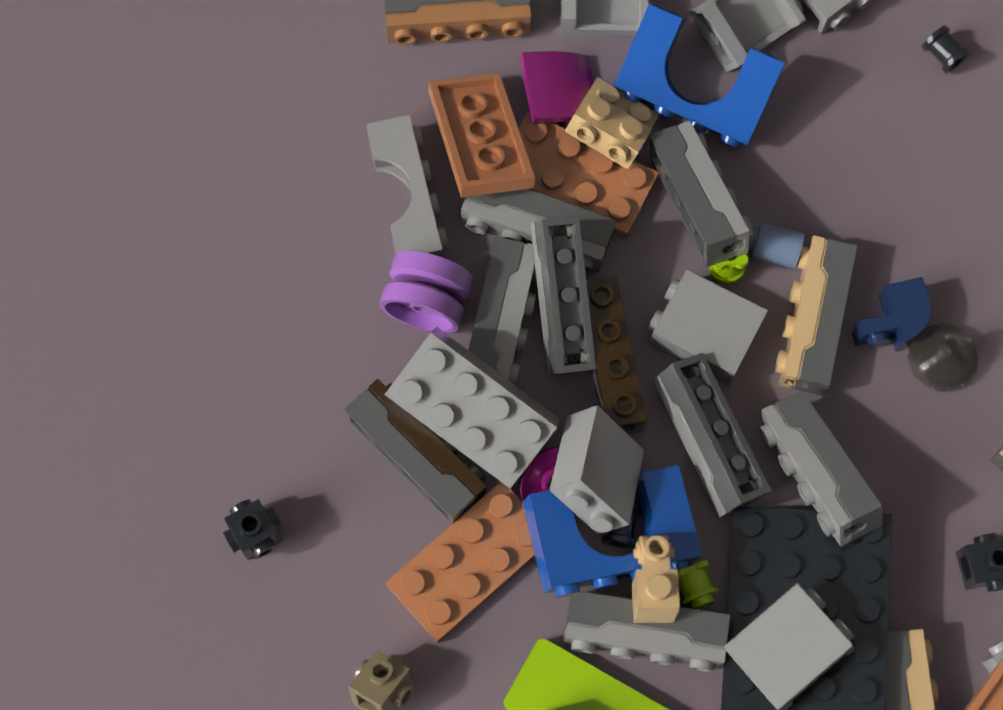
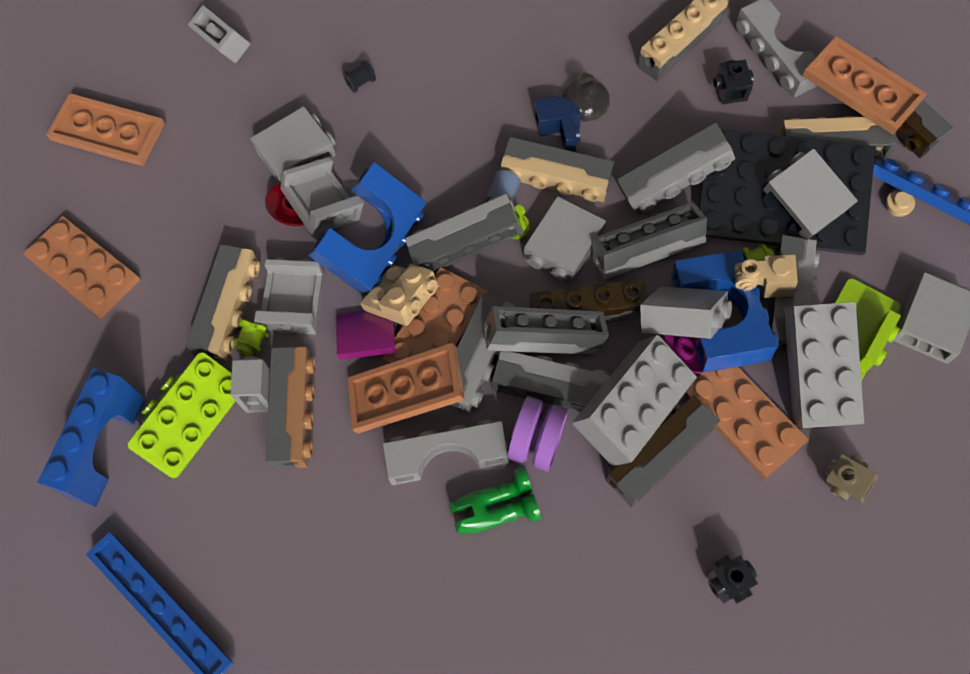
camera: 80 degrees left, 5 degrees down
none -> green piece [448,465,542,534]
none -> light grey brick [784,302,864,428]

